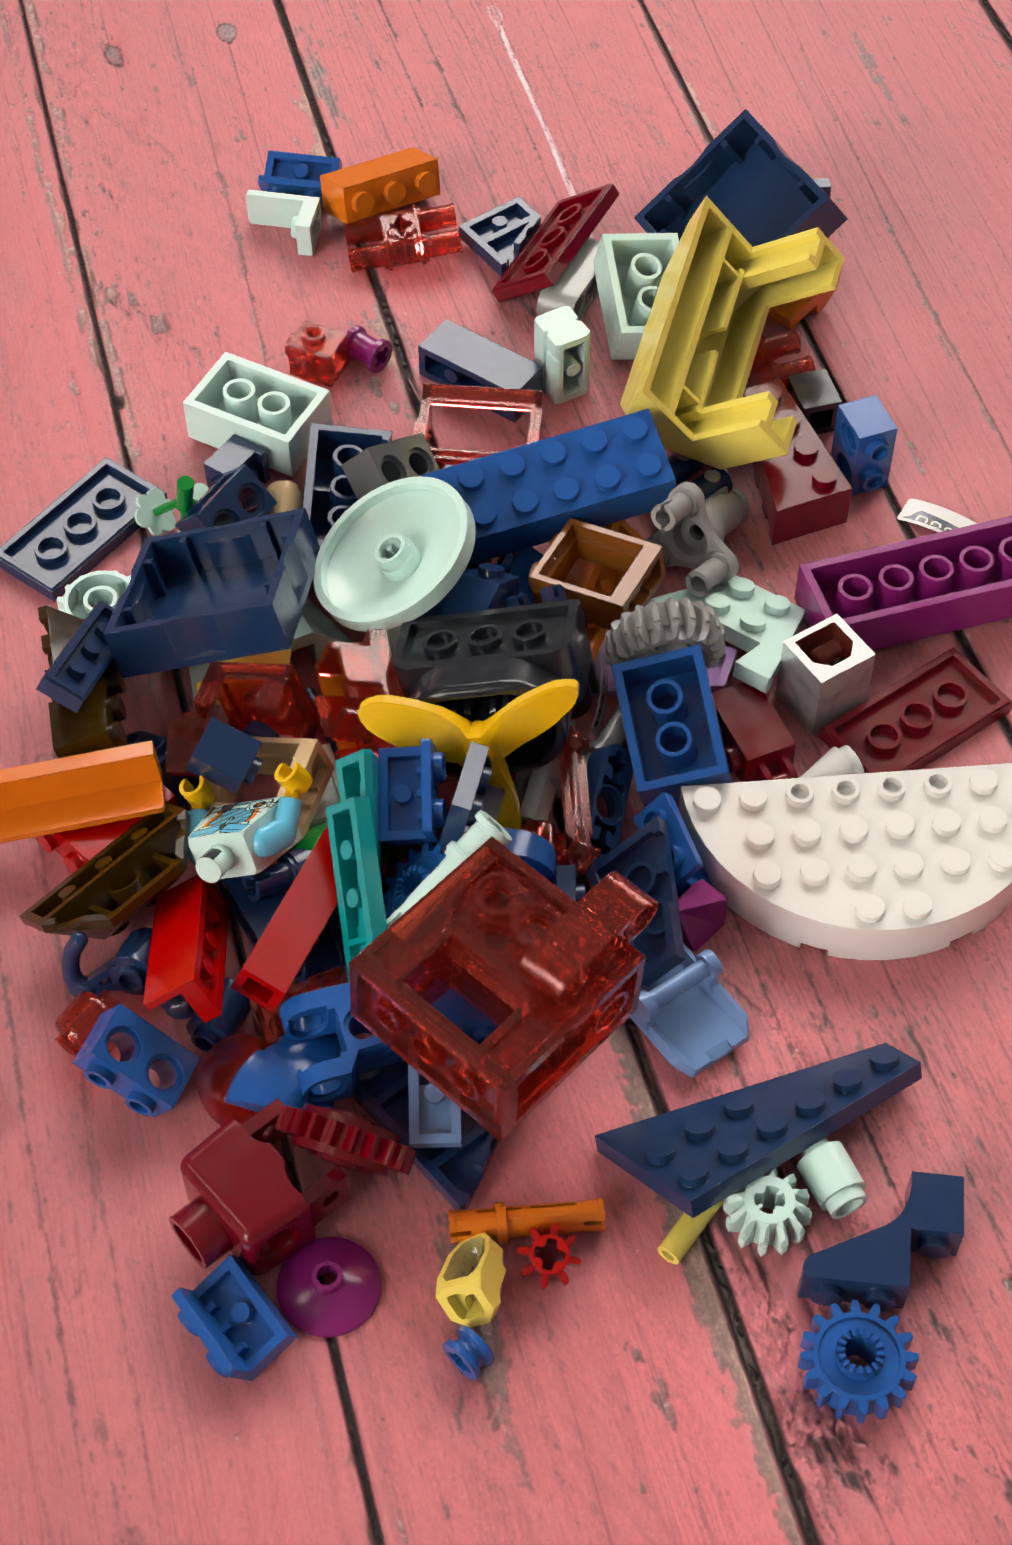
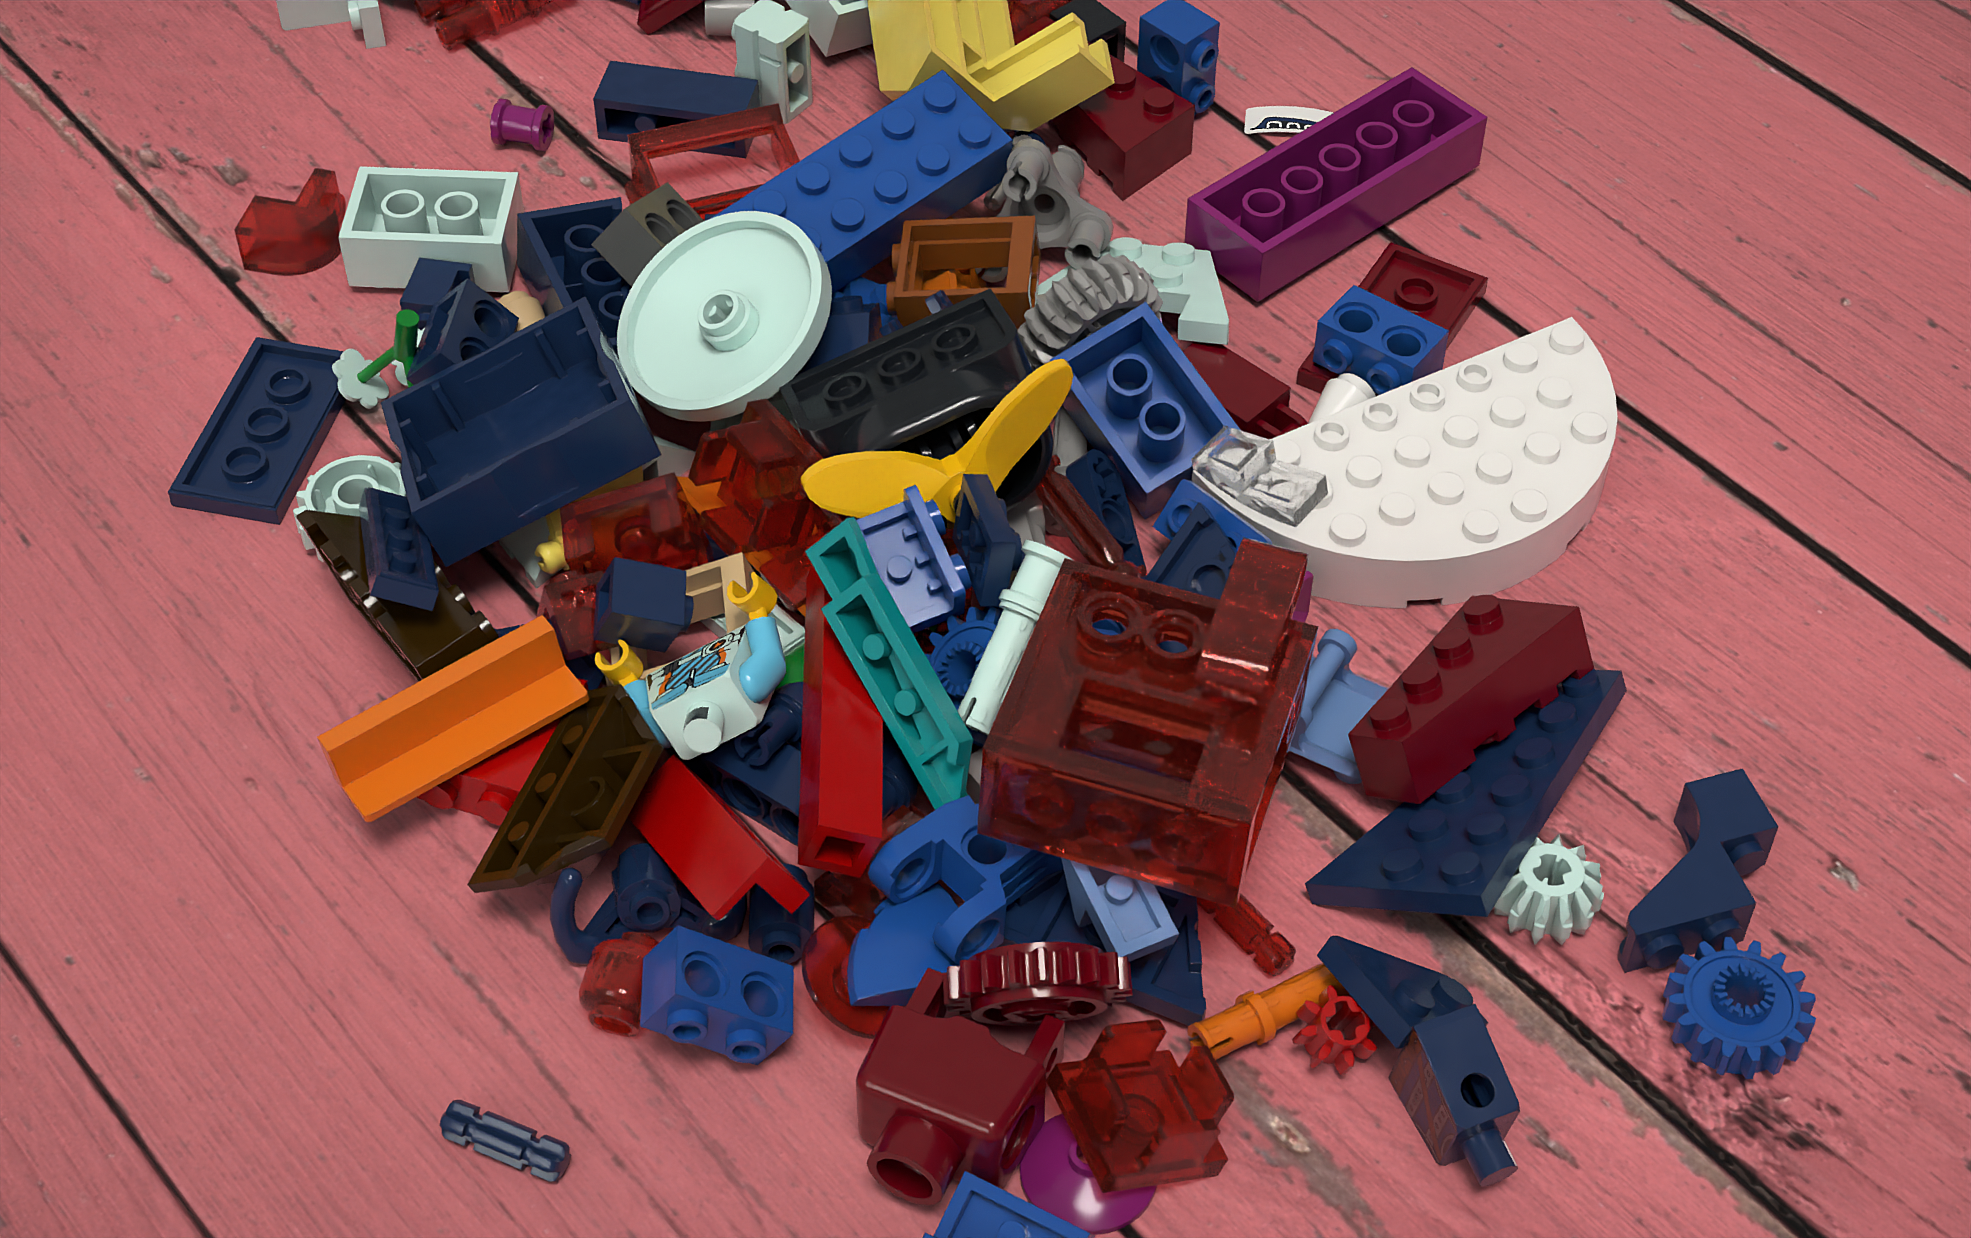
camera: 25 degrees left, 5 degrees down
clear red brick [285,320,350,388] -> none
light yellow rock [436,1232,506,1328] -> none
blue bush [443,1325,495,1381] -> none
light yellow piece [657,1200,724,1265] -> none
flat silver piece [775,614,876,736] -> none
light aqua brick [797,1138,868,1219] -> none
none -> clear red brick [234,168,346,276]
none -> clear red panel [1046,1019,1234,1193]
none -> clear slope [1191,426,1328,528]
none -> clear red axle [1193,870,1296,977]
none -> blue brick [1313,285,1449,395]
none -> dark blue wing [1317,936,1489,1049]
none -> dark red wedge [1348,595,1594,804]
none -> dark blue torso [1388,1004,1520,1186]

